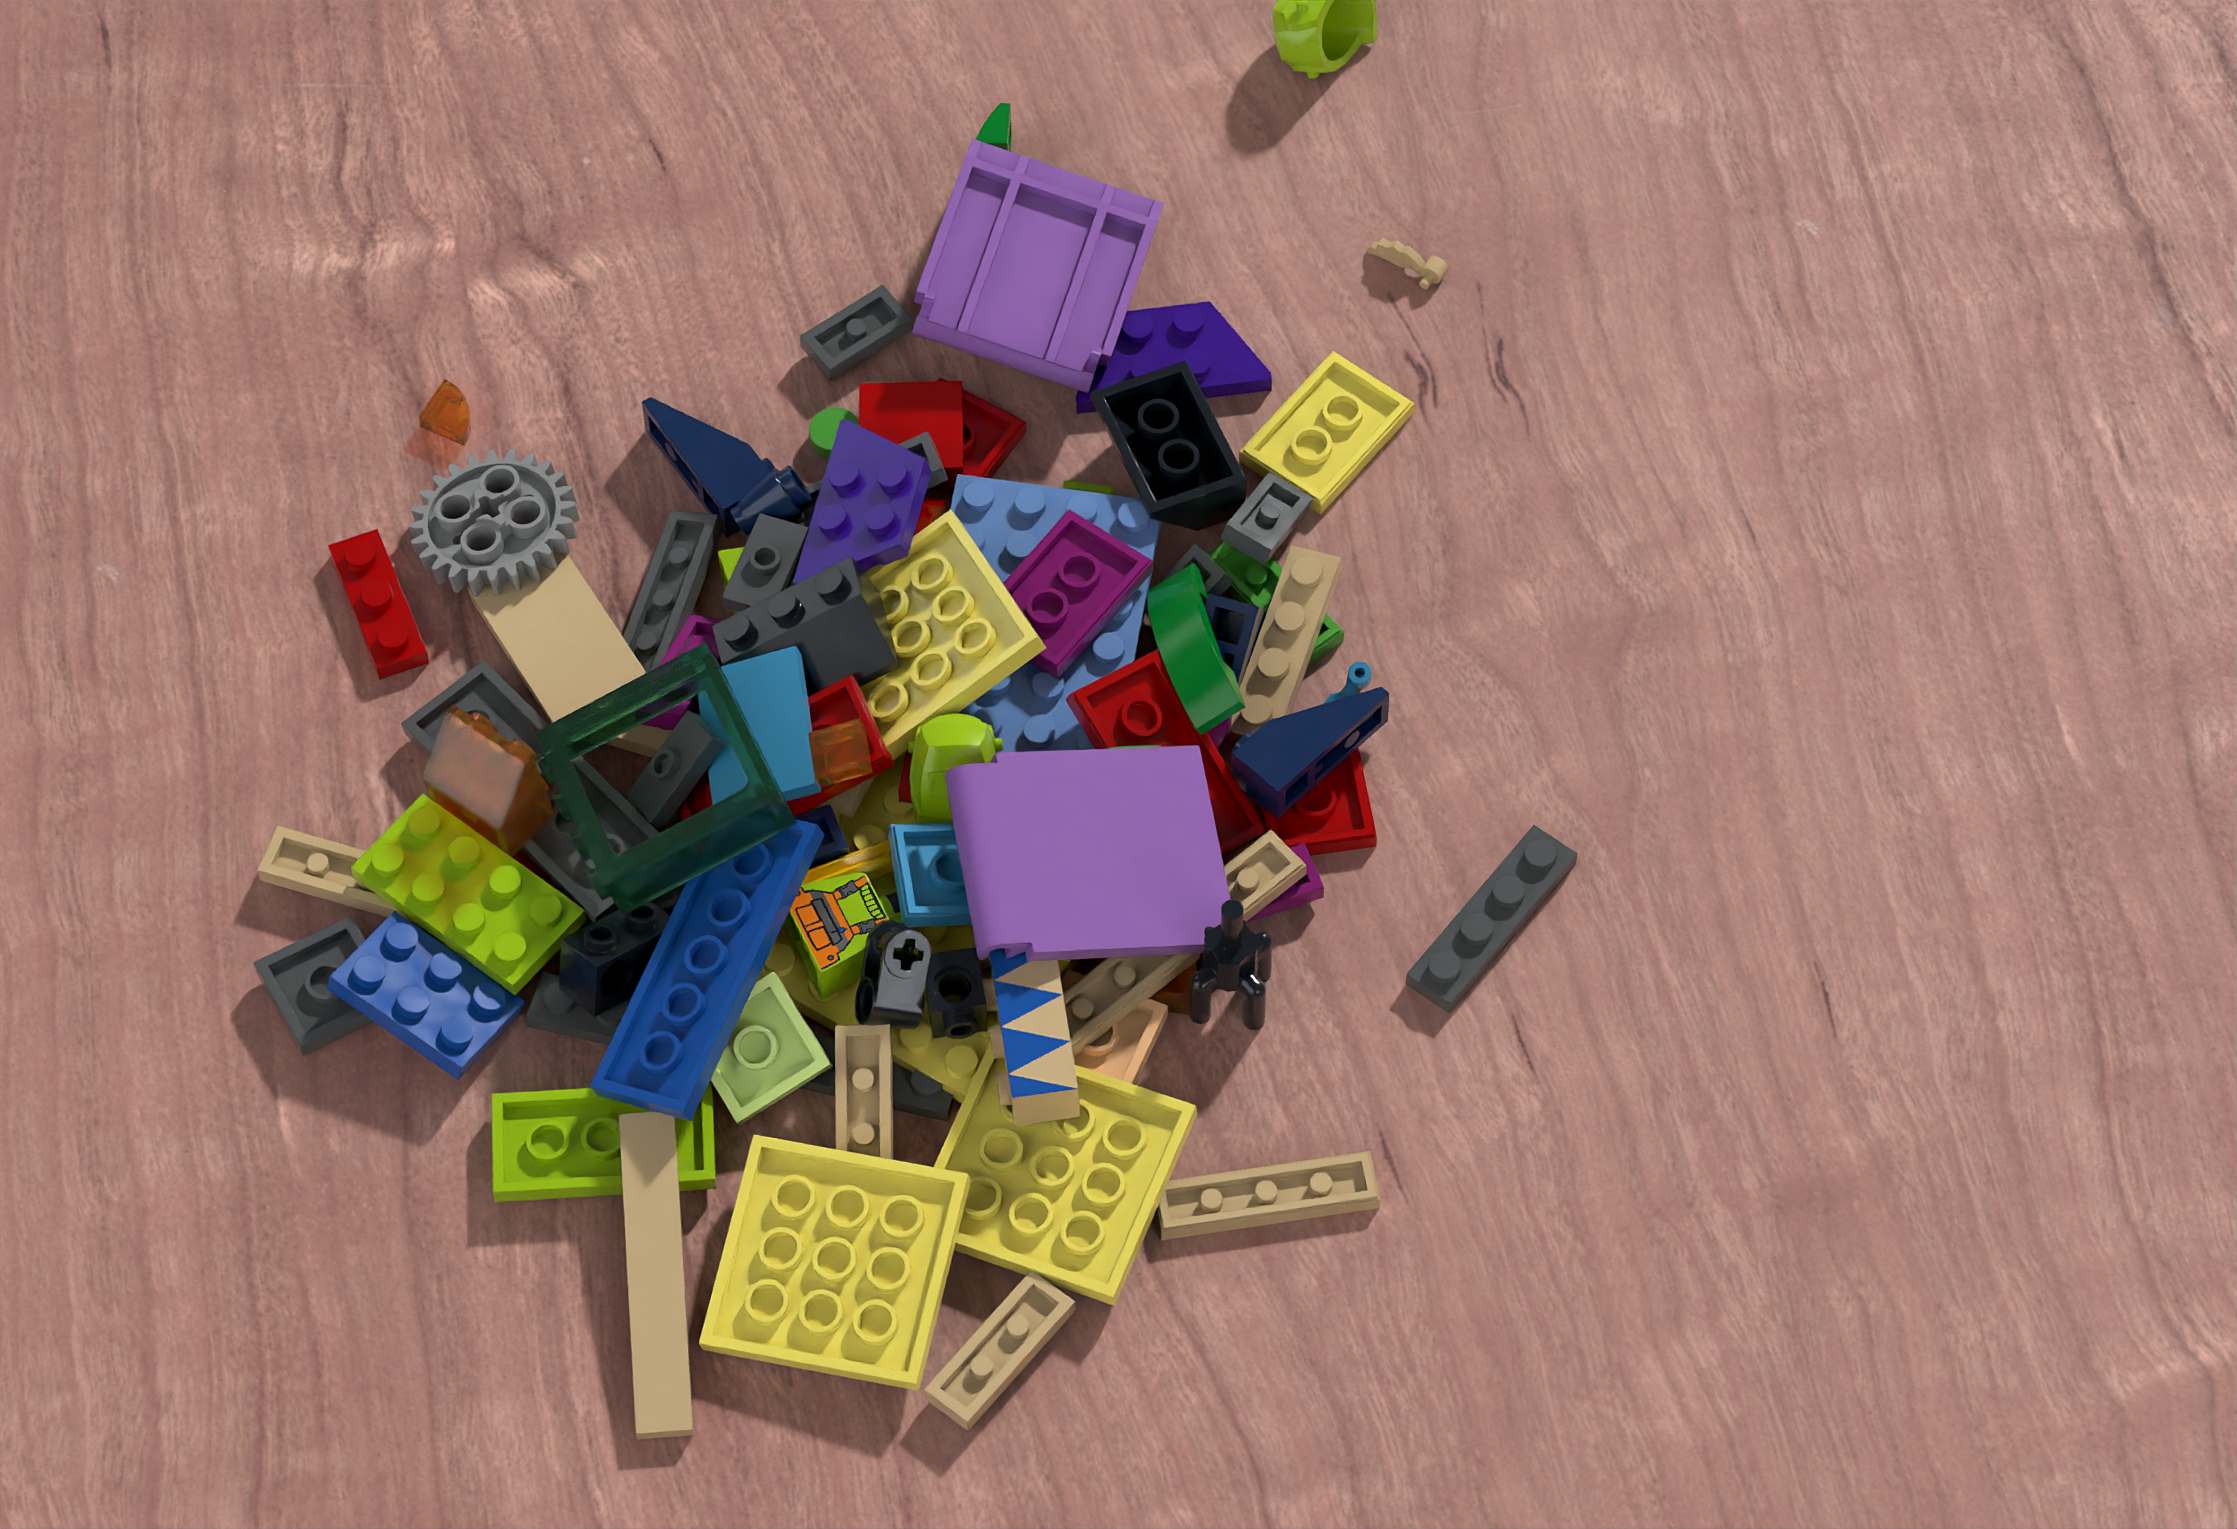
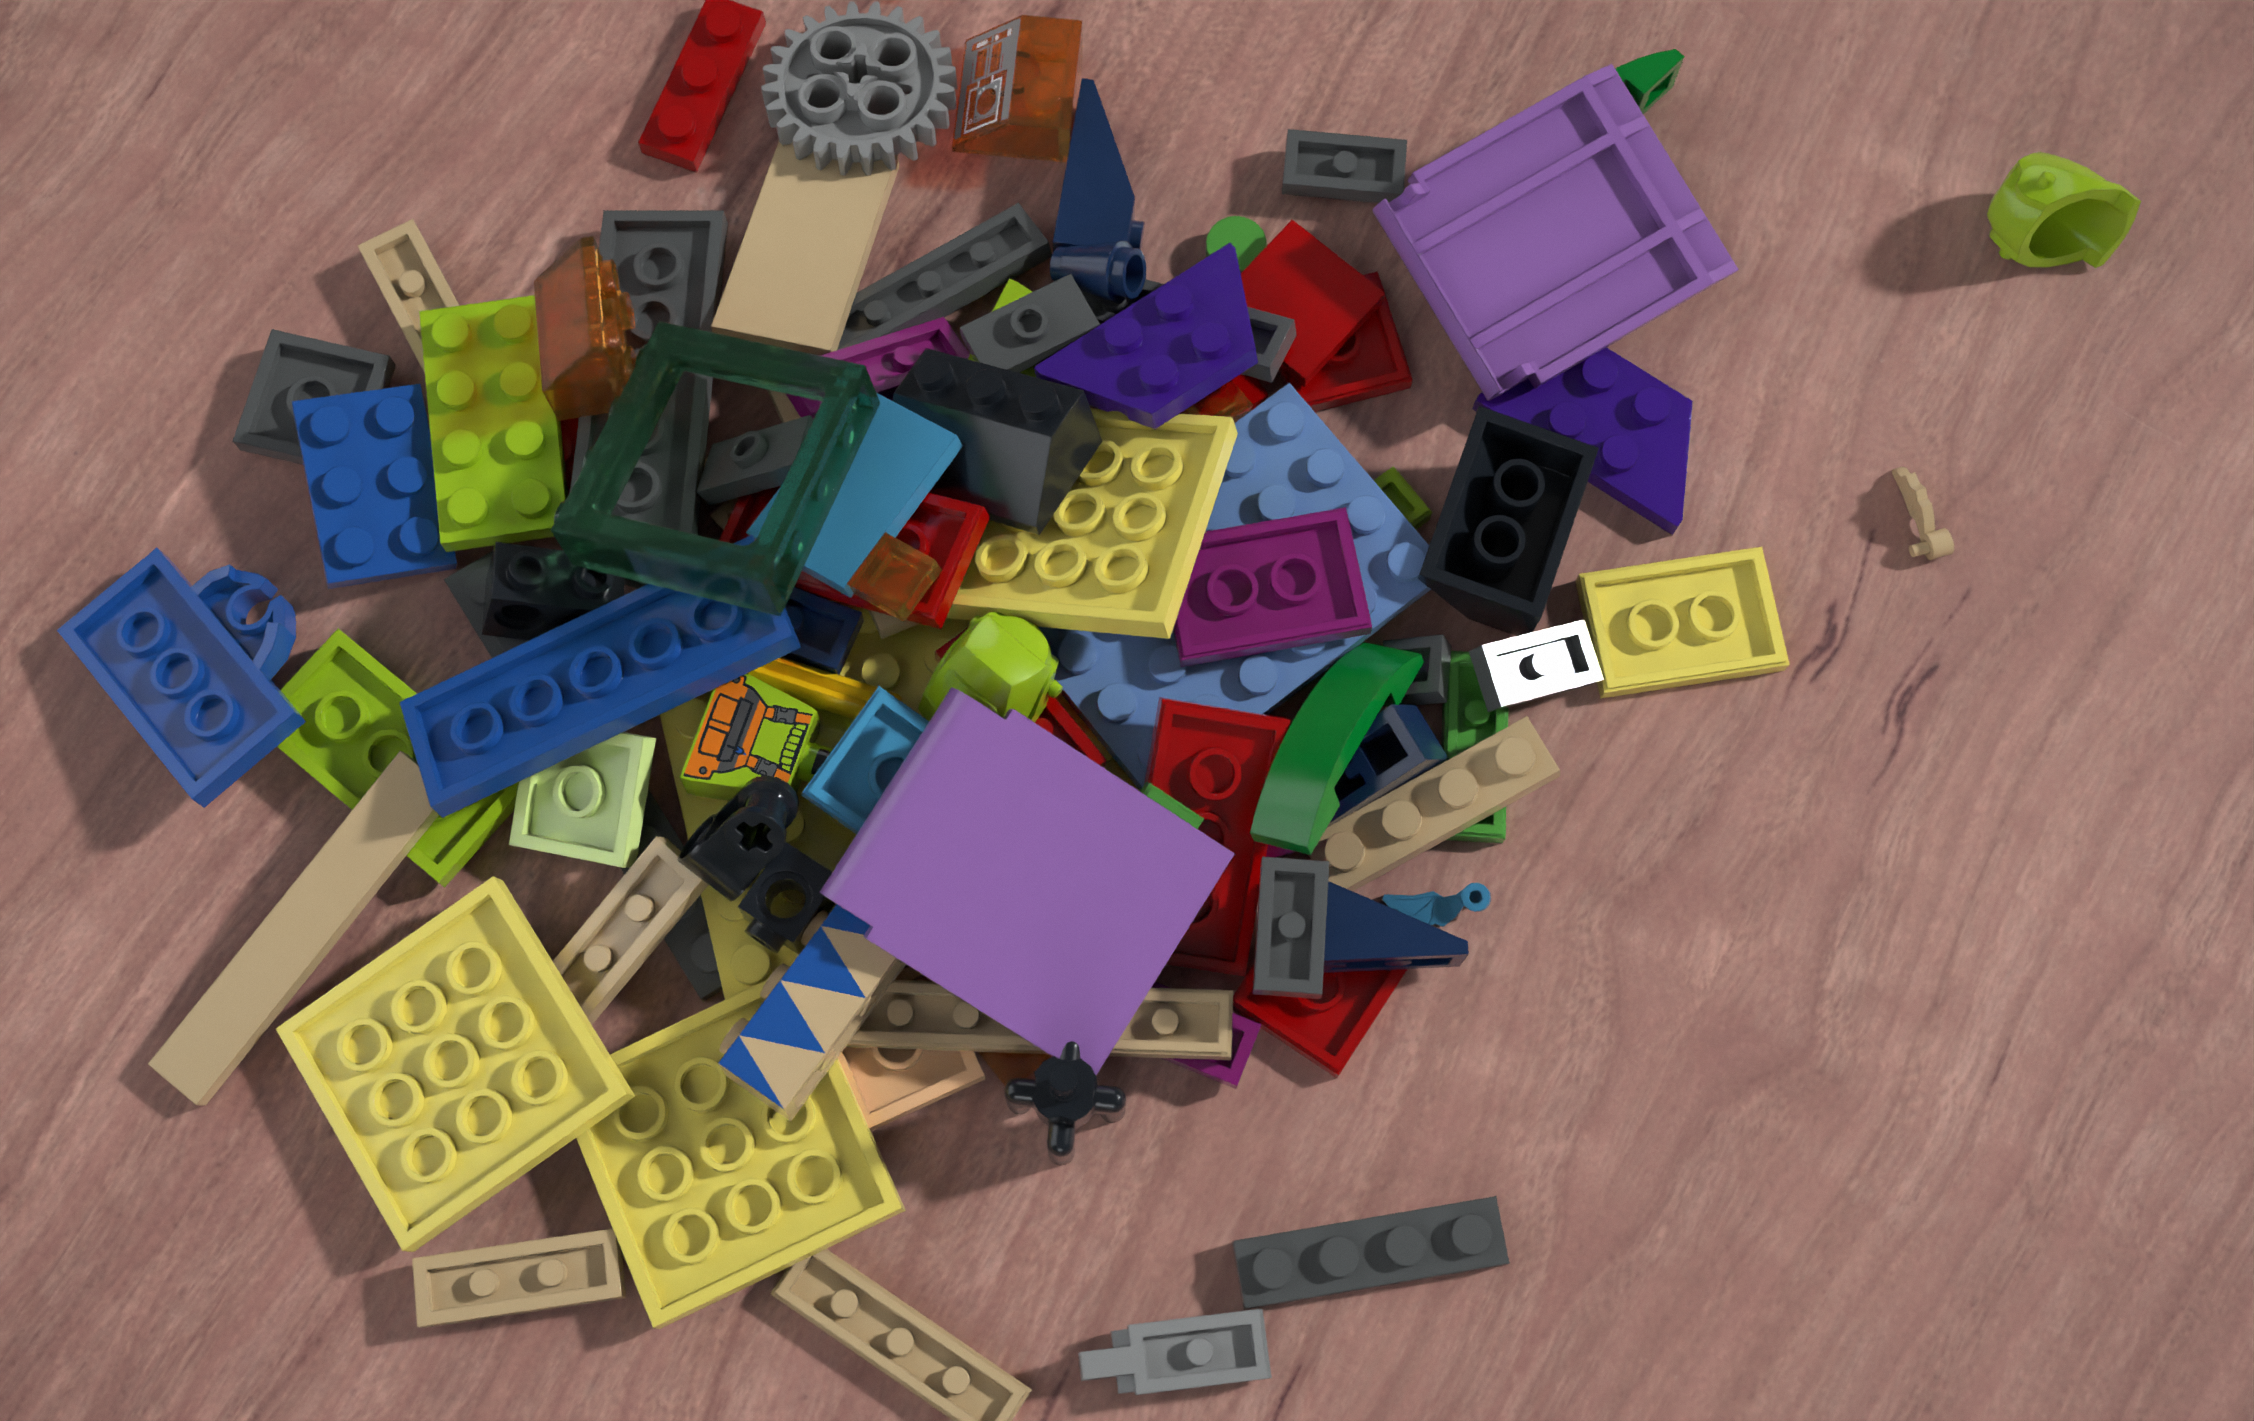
camera: 40 degrees right, 15 degrees up
none -> blue plate [57,548,306,808]
none -> clear orange slope [952,15,1083,163]
none -> light grey hinge [1078,1309,1272,1395]
none -> dark grey plate [1253,857,1329,999]

